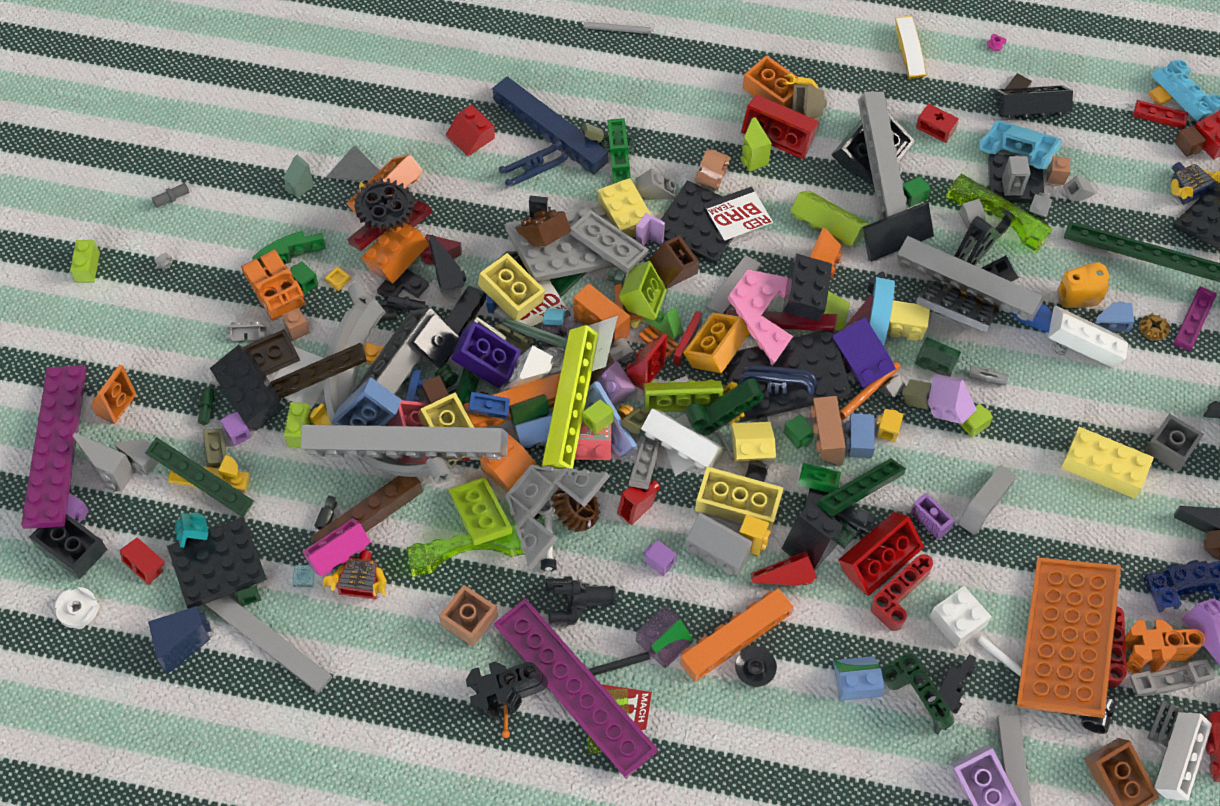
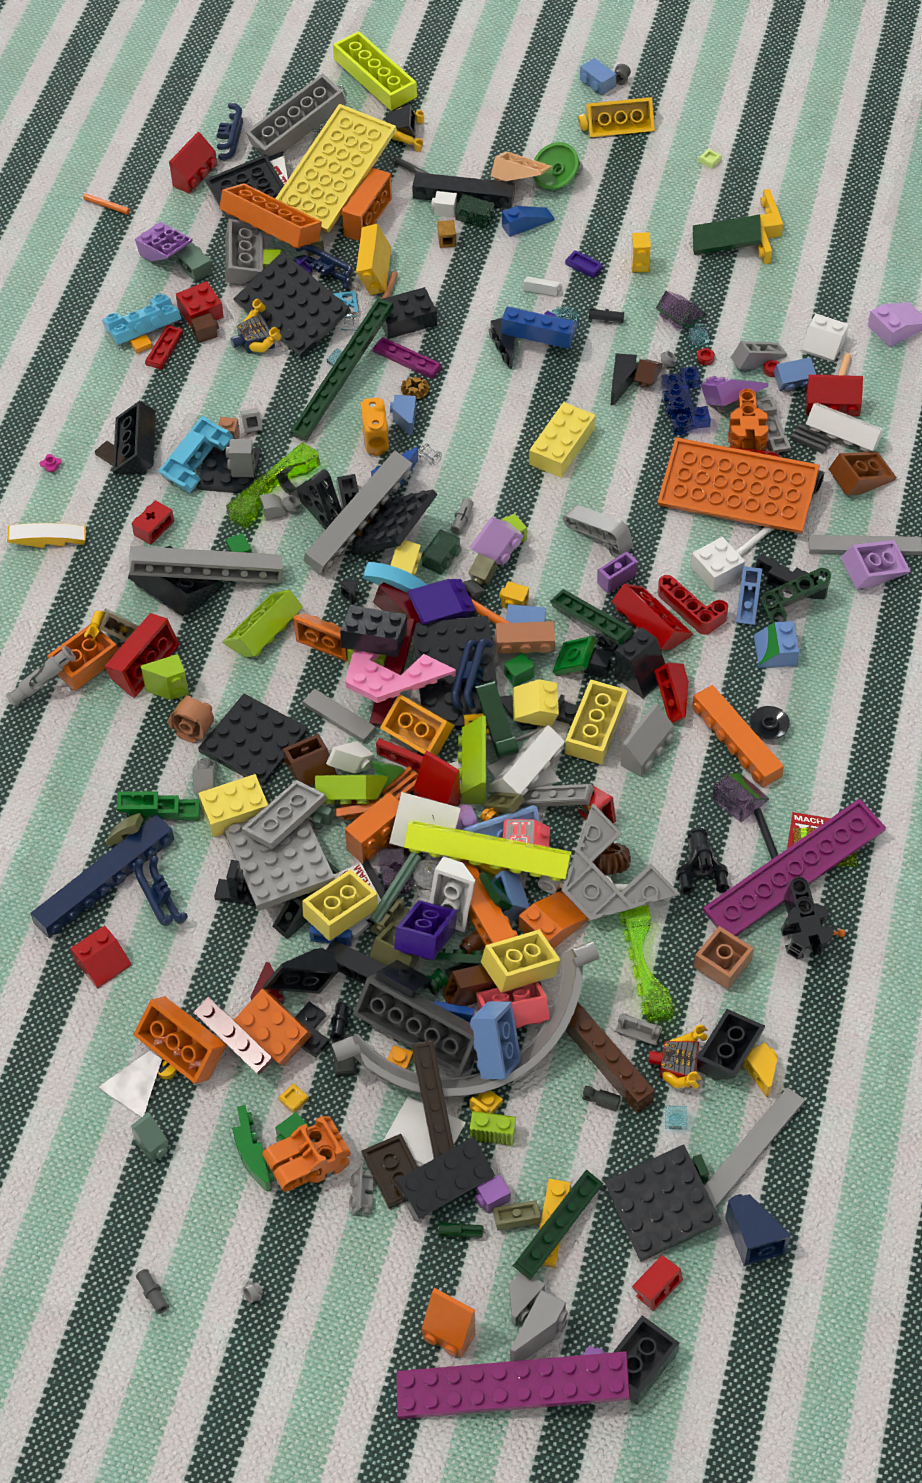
camera: 85 degrees left, 5 degrees down
white plate [55,587,99,629] -> none
lime brick [70,240,100,283] -> none
teal bracket [175,513,208,548] -> none
yellow tile [218,455,239,479] -> none
nougat brick [282,307,310,341] -> none
light grey brick [301,425,508,460] -> none
dark pink brick [302,518,371,576] -> none
black gear [354,178,415,232] -> none
lime plate [448,477,513,546] -> none
blue plate [468,392,510,419] -> none
reddish brown slope [515,209,572,247] -> none
medium azure tile [543,308,565,325] -> none
lime brick [583,399,614,435] -> none
lavender panel [636,213,665,246] -> none
medium lavender brick [644,540,677,576] -> none
sticker [704,186,773,241] -> none
yellow brick [739,514,771,556] -> none
black tile [862,202,934,262] -> none
light grey brick [1029,192,1052,218] -> none
white slope [1048,306,1128,368] -> none
dark grey brick [1144,413,1204,472] -> none
none -> light grey piece [6,646,76,707]
none -> white slope [326,741,374,774]
none -> light grey hinge [615,1013,662,1046]
none -> black slope [696,1009,765,1080]
none -> medium blue slope [736,566,762,625]
none -> yellow slope [743,1042,777,1097]

